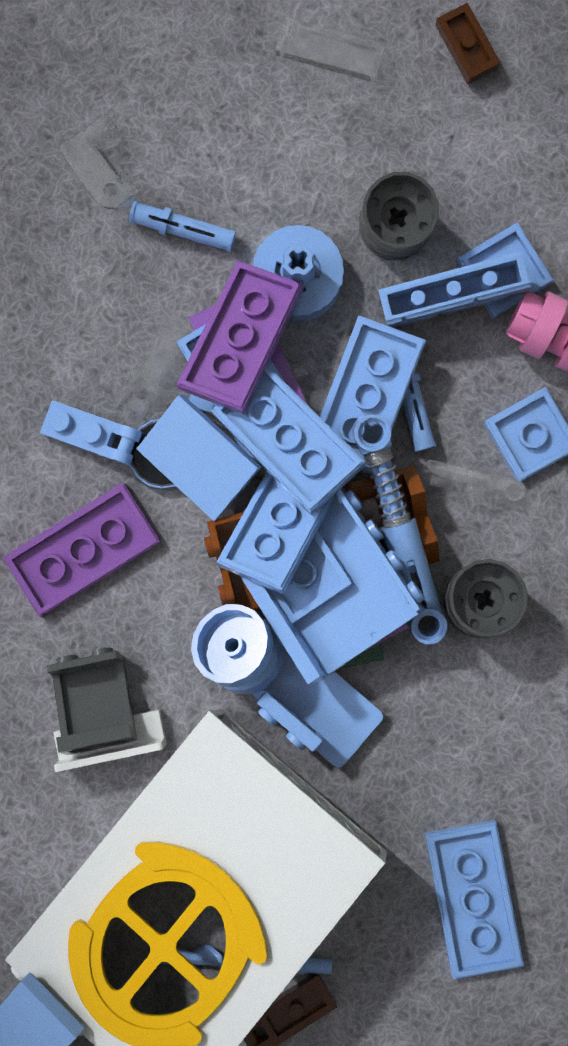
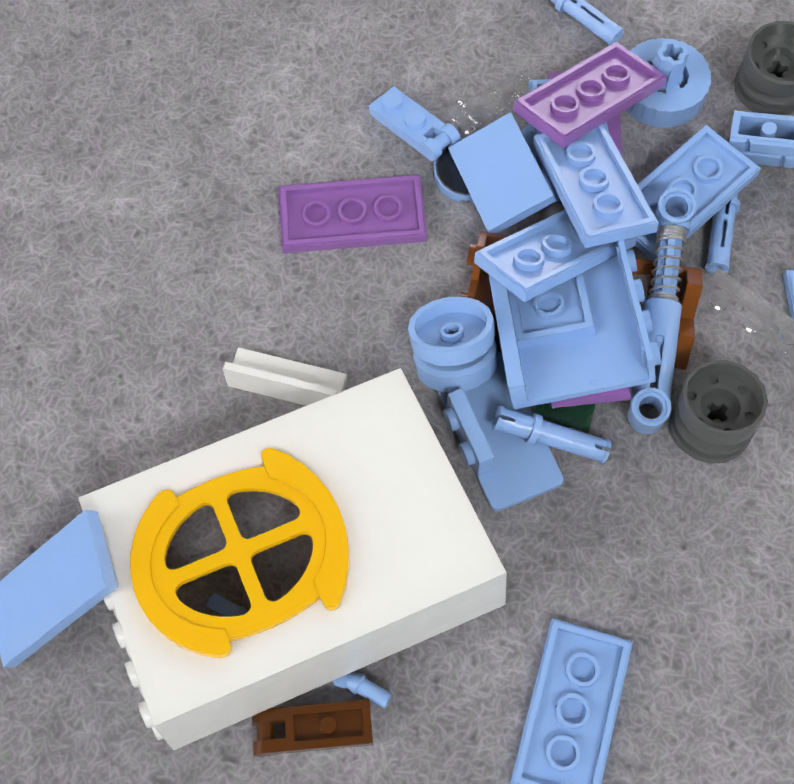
camera: 25 degrees right, 20 degrees down
dark grey panel [47,648,137,755] -> none
none -> light blue pin [492,405,611,464]

